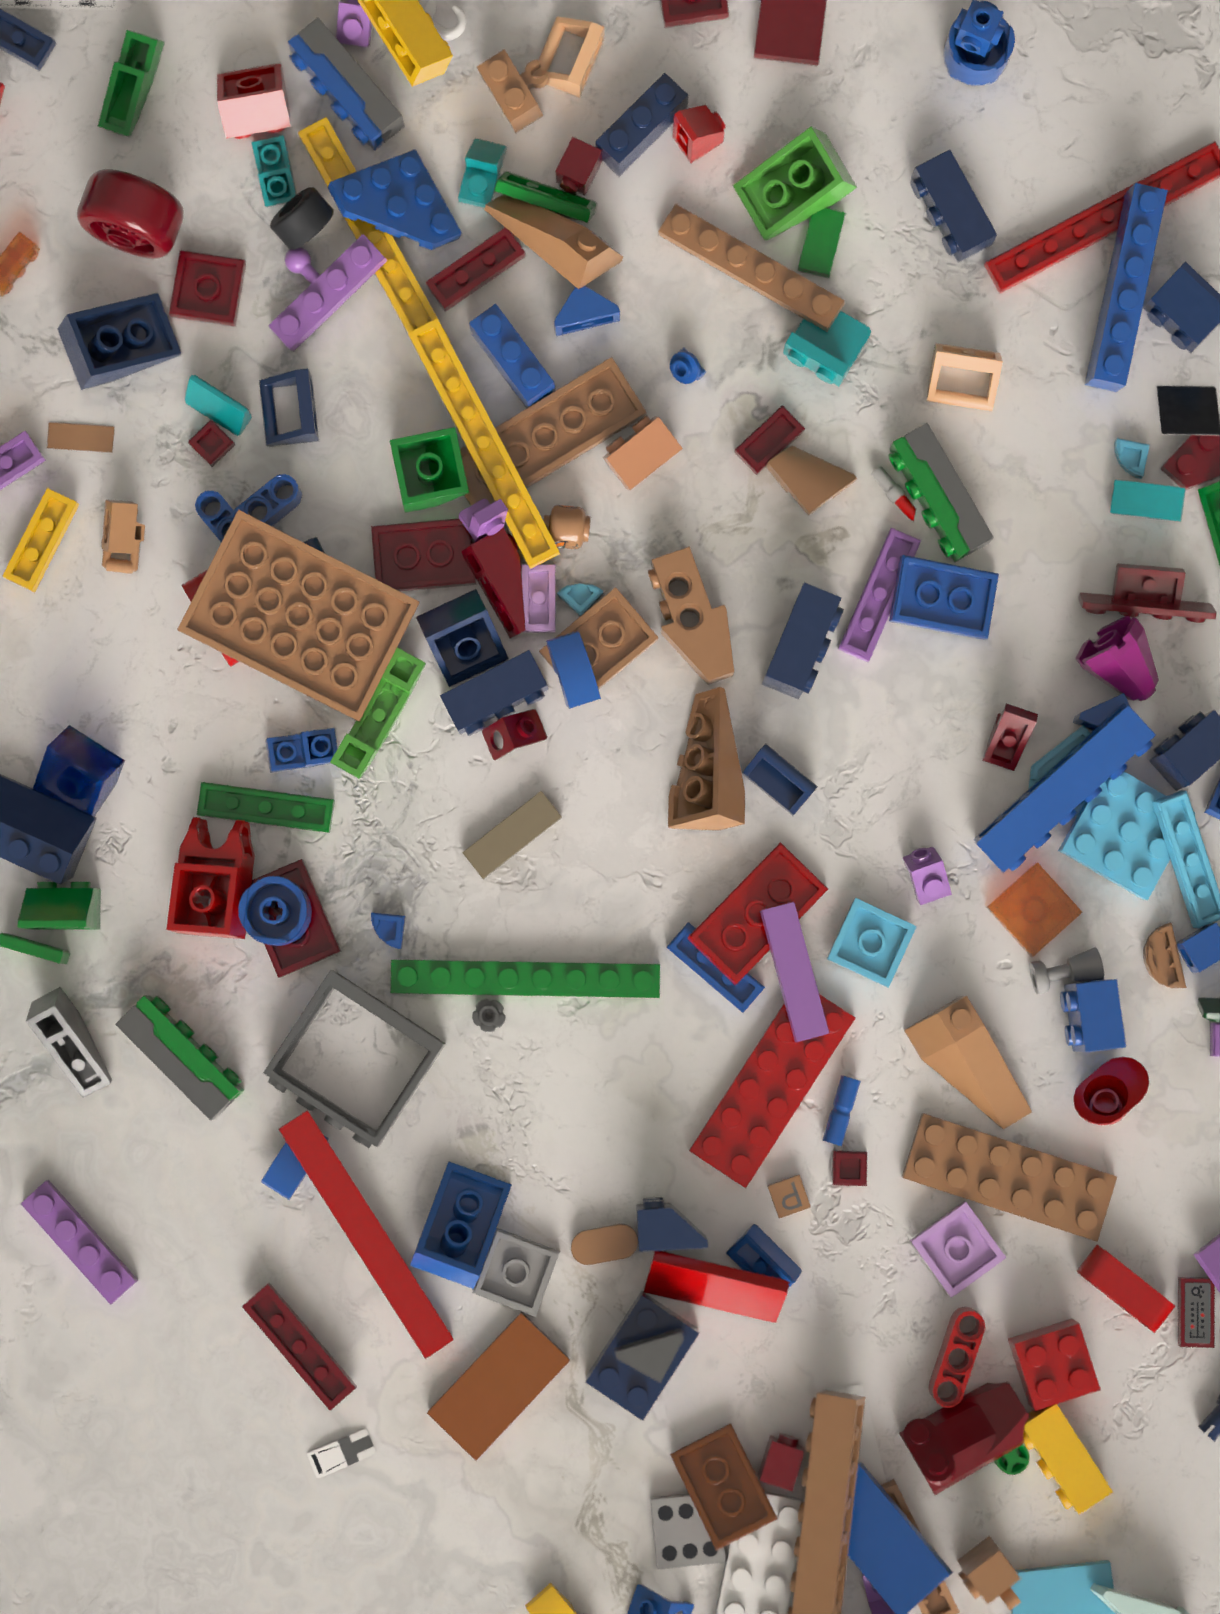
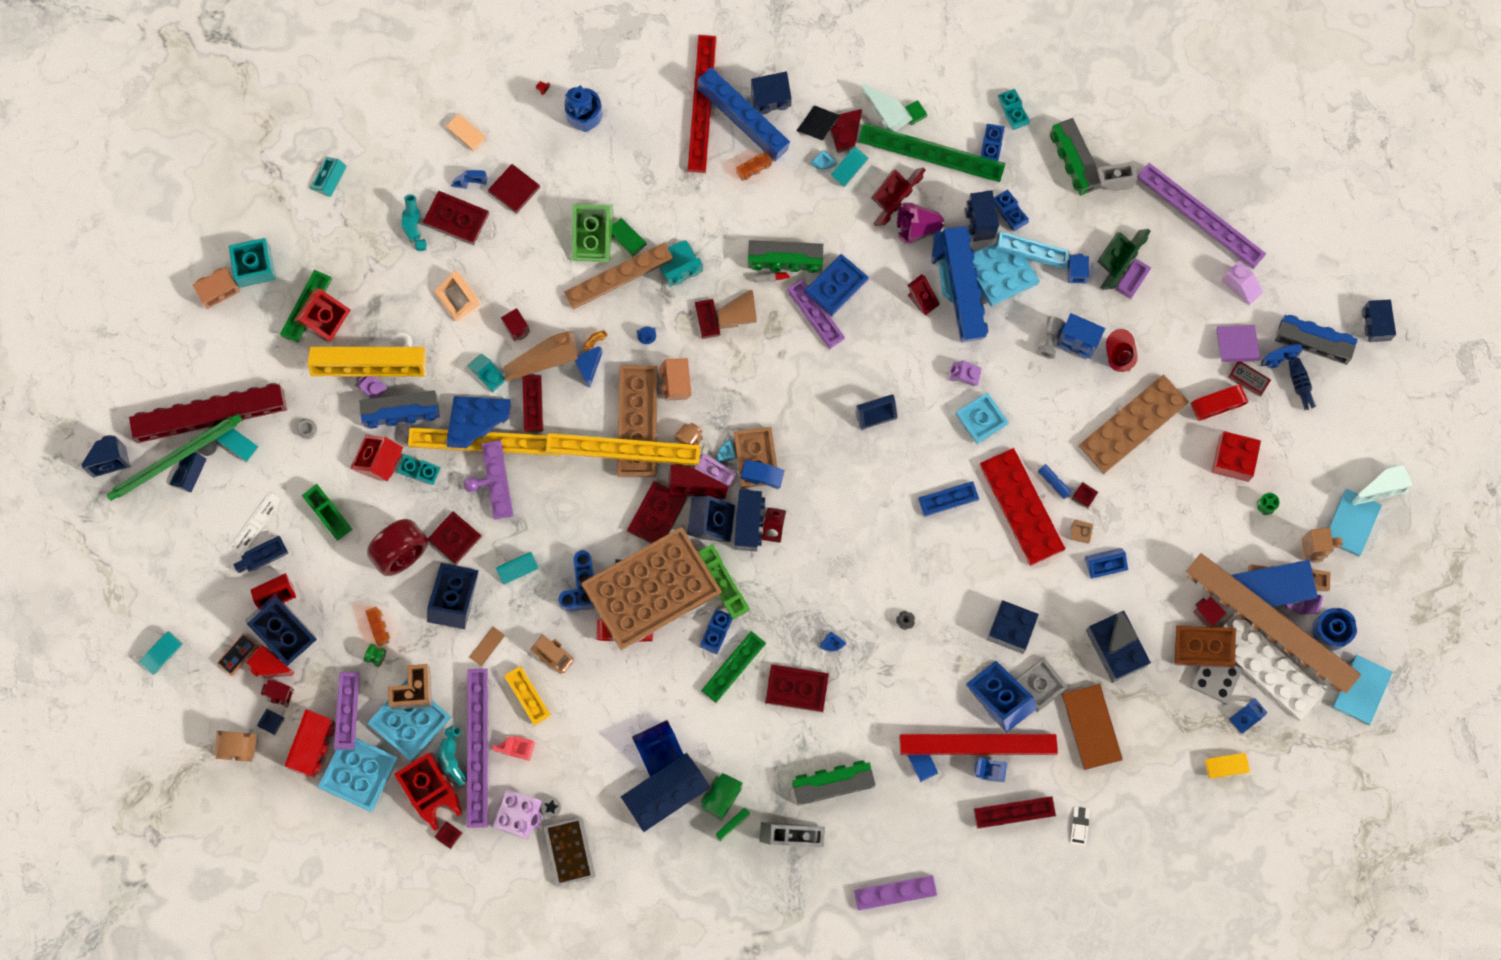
camera: 60 degrees left, 10 degrees down
red brick [166,817,255,939] -> none
dark red tile [188,419,236,467] -> none
blue brick [239,876,312,946] -> none
dark blue tile [259,369,319,447] -> none
dark grey window [263,970,446,1148] -> none
black tyre [270,187,334,250] -> none
green slope [390,427,469,513] -> none
green plate [390,960,660,998] -> none
medium lavender bracket [459,499,508,542] -> none
dark tan tile [462,791,562,879] -> none
blue brick [469,304,555,408] -> none
medium nougat brick [477,49,550,133] -> none
green tile [494,171,597,223] -> none
medium nougat tile [571,1224,638,1265] -> none
dark blue brick [595,73,688,177] -> none
dark blue slope [636,1197,708,1252] -> none
red tile [644,1251,789,1323] -> none
medium nougat brick [647,546,734,685] -> none
medium nougat wedge [668,687,745,830] -> none
red slope [673,105,726,163] -> none
red tile [687,842,828,985] -> none
medium lavender tile [760,902,829,1042] -> none
dark blue brick [762,582,844,700] -> none
dark red slope [899,1382,1029,1495] -> none
medium nougat wedge [904,996,1032,1129] -> none
dark blue brick [910,149,997,263] -> none
lavender plate [910,1201,1006,1298] -> none
light nougat tile [926,343,1003,411] -> none
red beam [929,1307,985,1408] -> none
clear orange plate [986,862,1082,957] -> none
yellow brick [1023,1404,1113,1515] -> none
medium nougat tile [1143,922,1186,988] -> none
none -> clear yellow tile [583,330,608,350]
none -> clear orange piece [736,151,772,181]
none -> blue bracket [974,757,1007,783]
none -> dark blue brick [987,600,1039,654]

